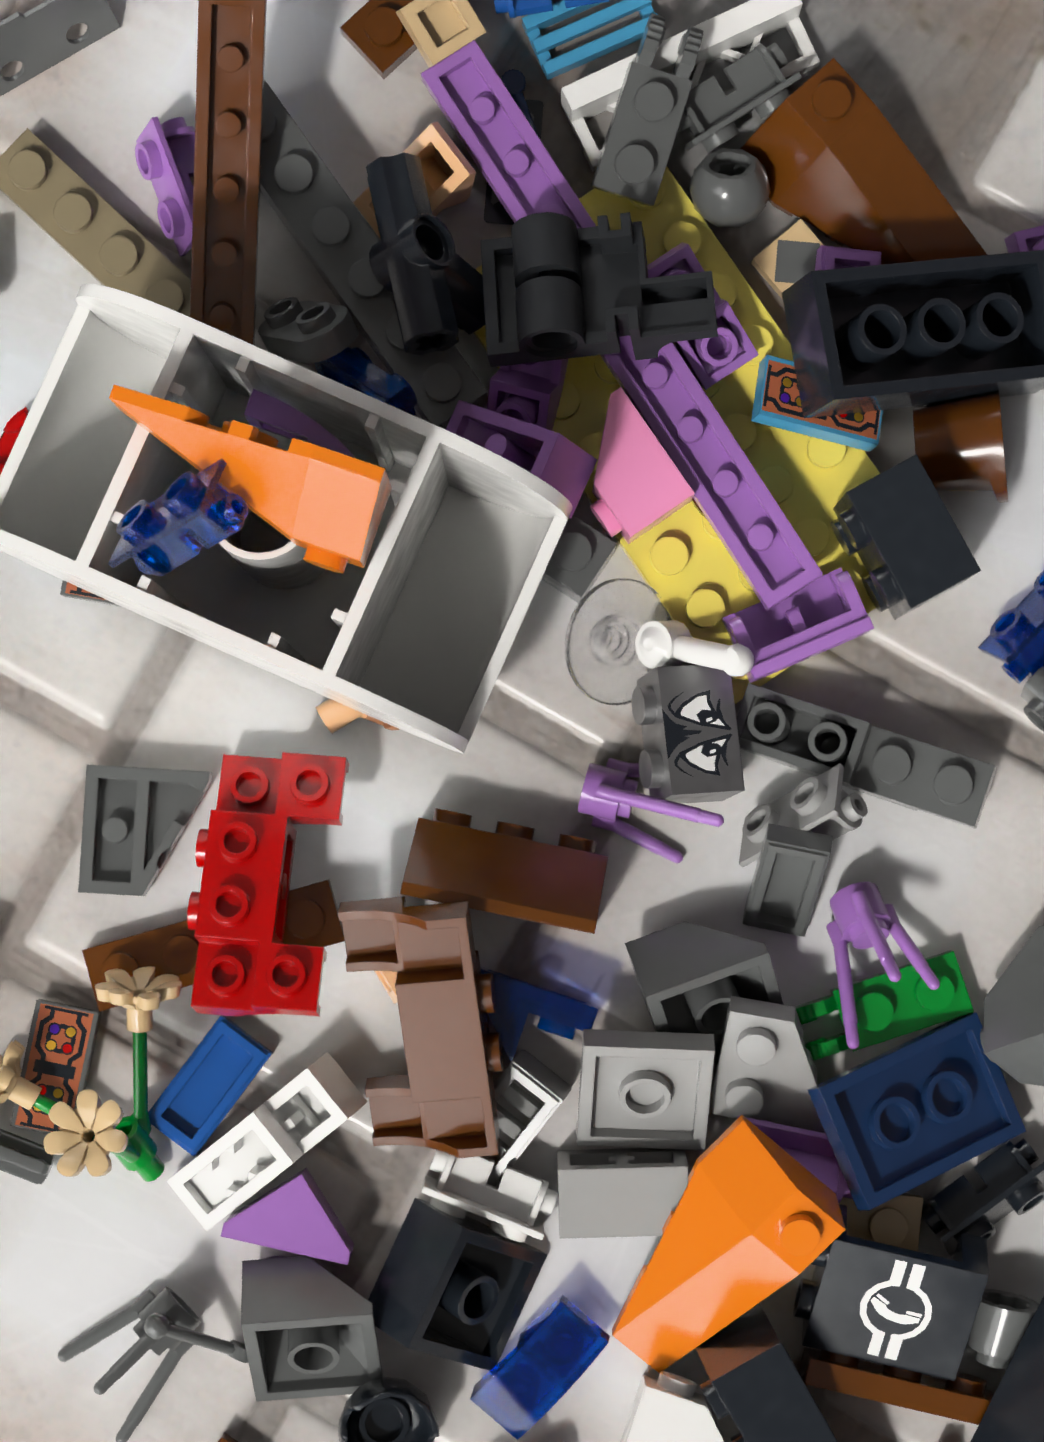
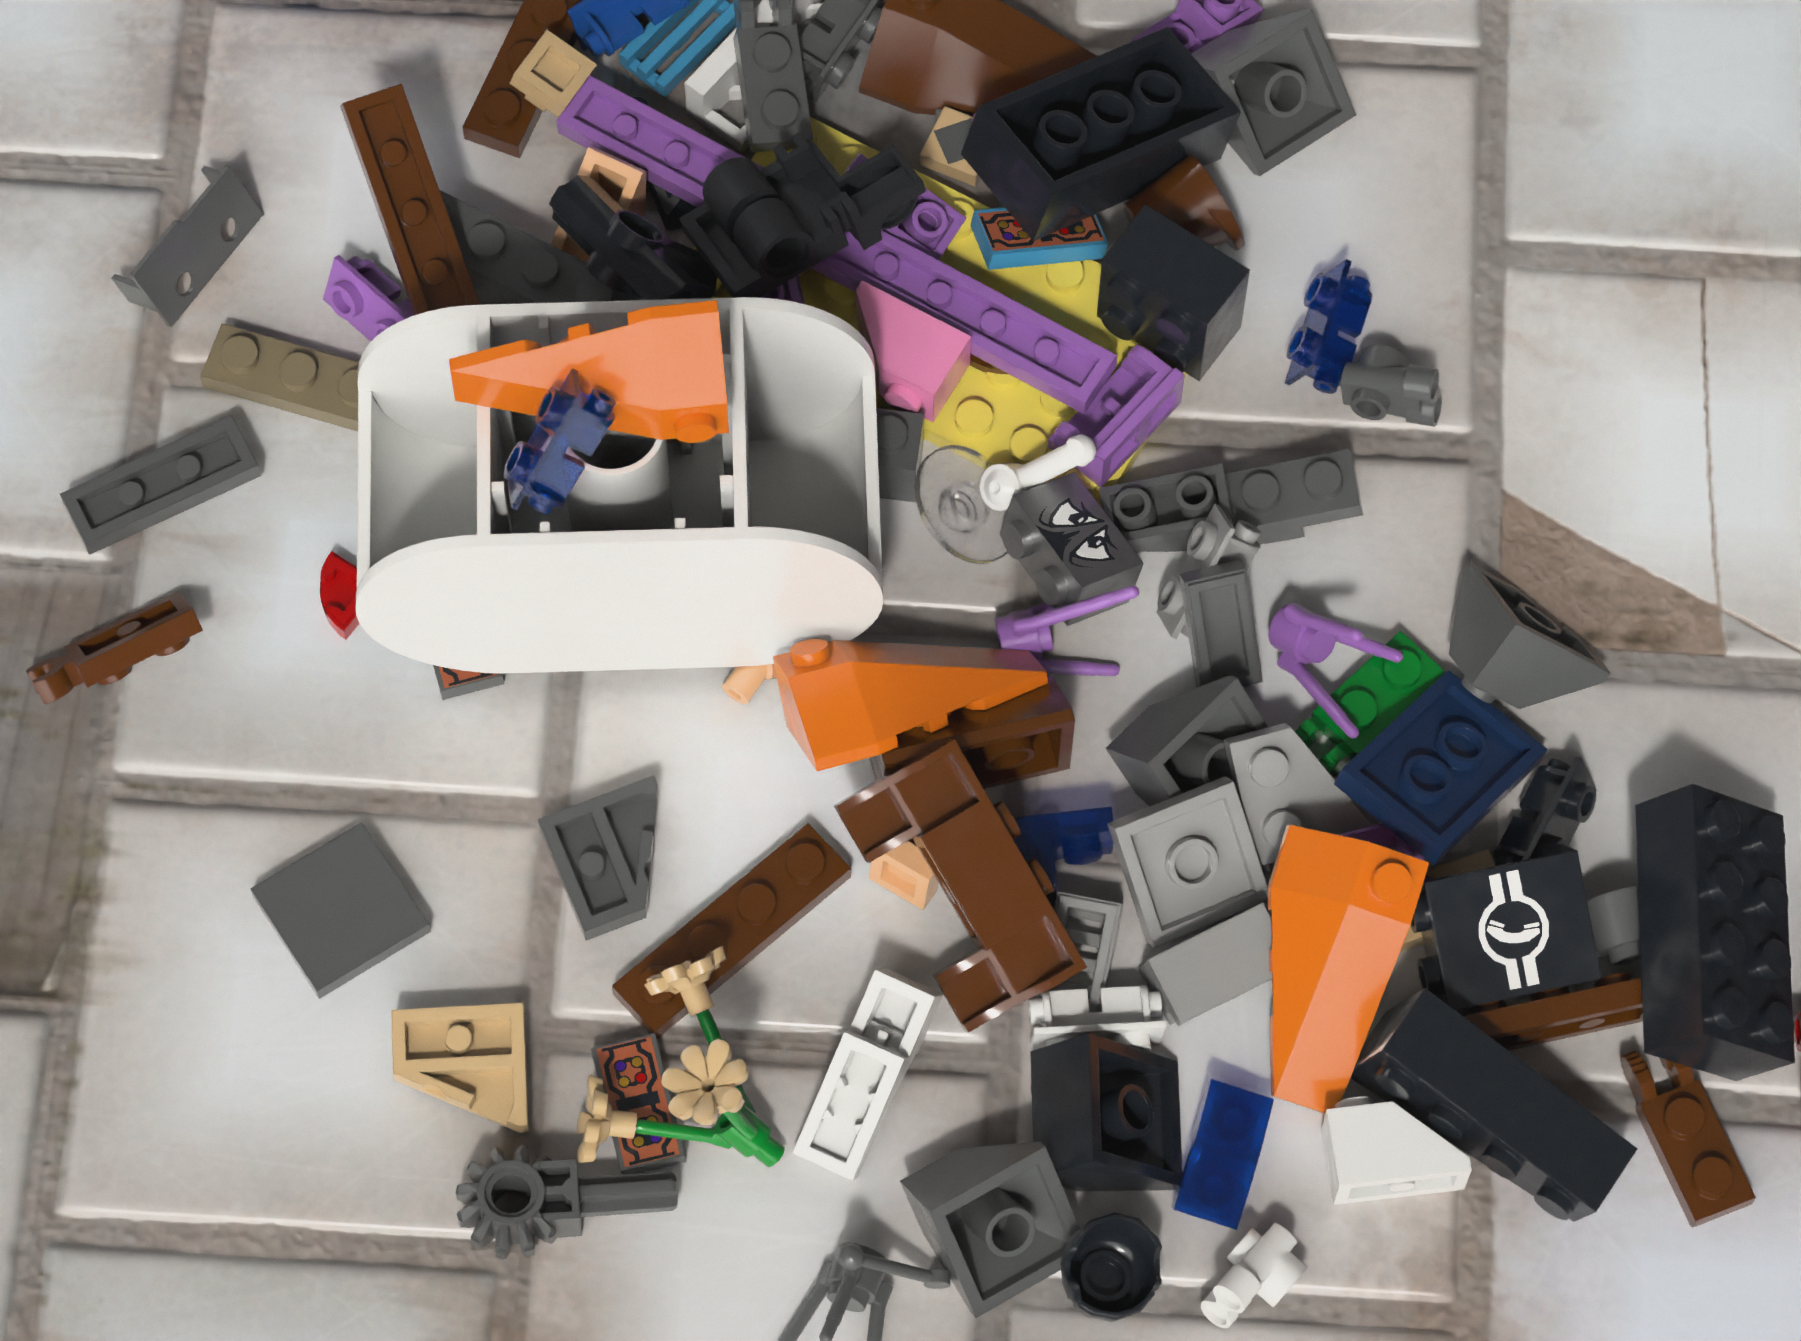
camera: 30 degrees left, 20 degrees down
blue tile [148,1015,273,1157] -> none
red bracket [187,752,349,1017] -> none
medium lavender slope [221,1168,354,1265] -> none
dark grey piece [690,149,771,228] -> none
none -> orange wedge [773,639,1048,771]

